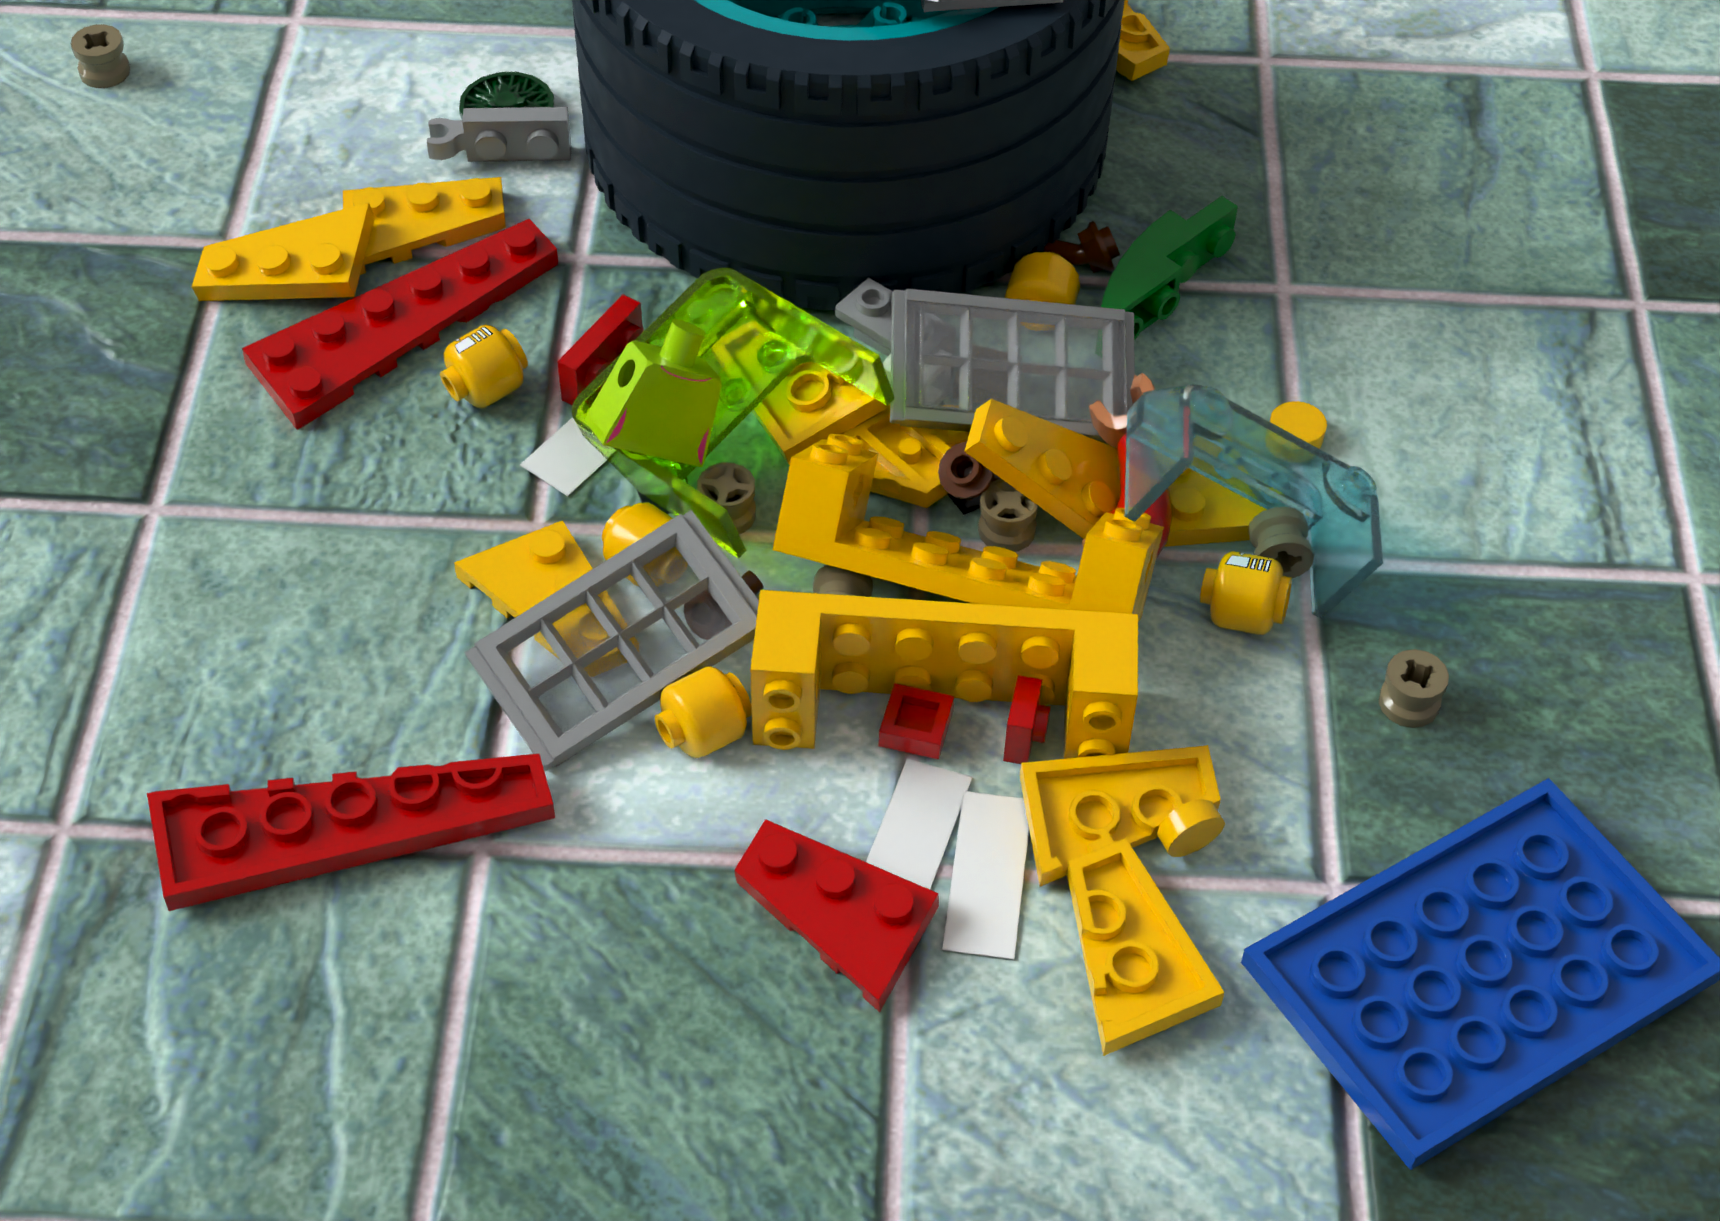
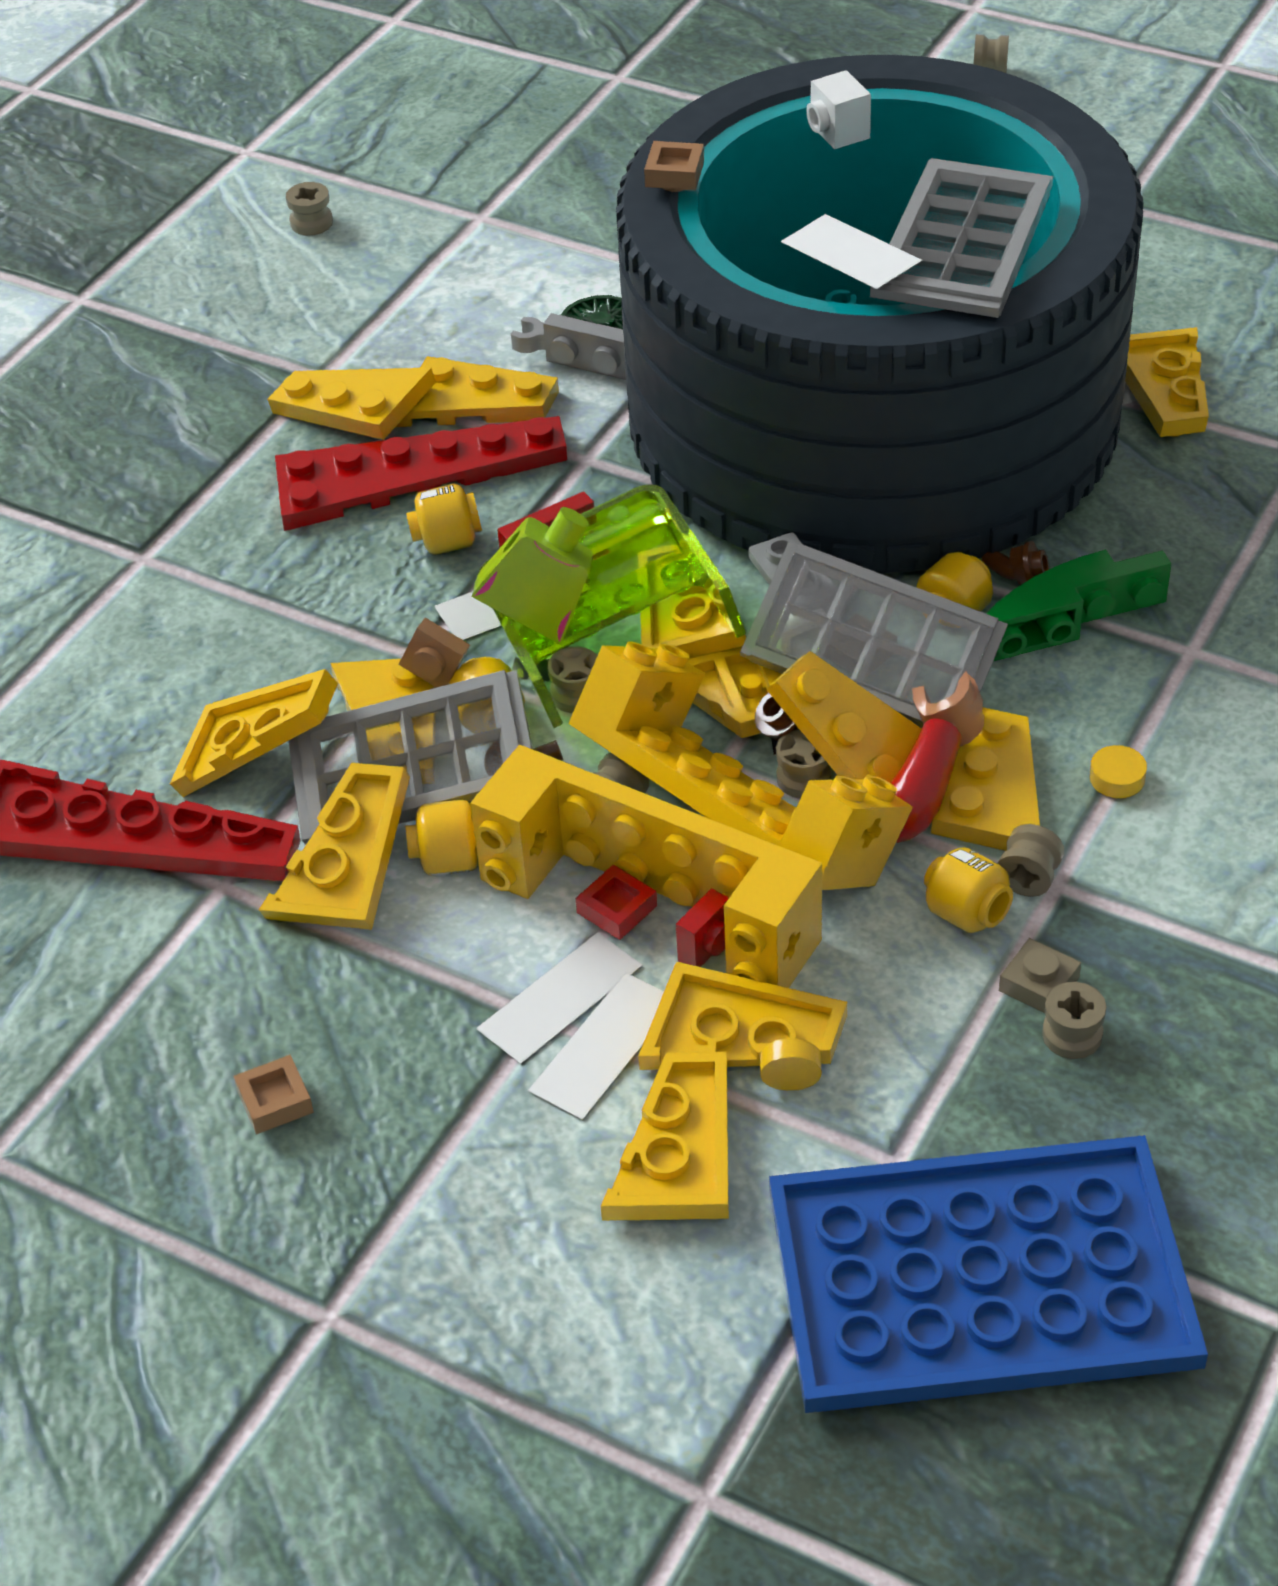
camera: 30 degrees right, 5 degrees down
red wing [734,819,939,1012] -> none
clear light blue windscreen [1124,384,1383,619] -> none
none -> yellow wing [170,669,338,797]
none -> medium nougat plate [233,1054,314,1135]
none -> yellow wing [259,763,410,930]
none -> medium nougat plate [398,617,471,688]
none -> dark tan plate [999,938,1081,1013]

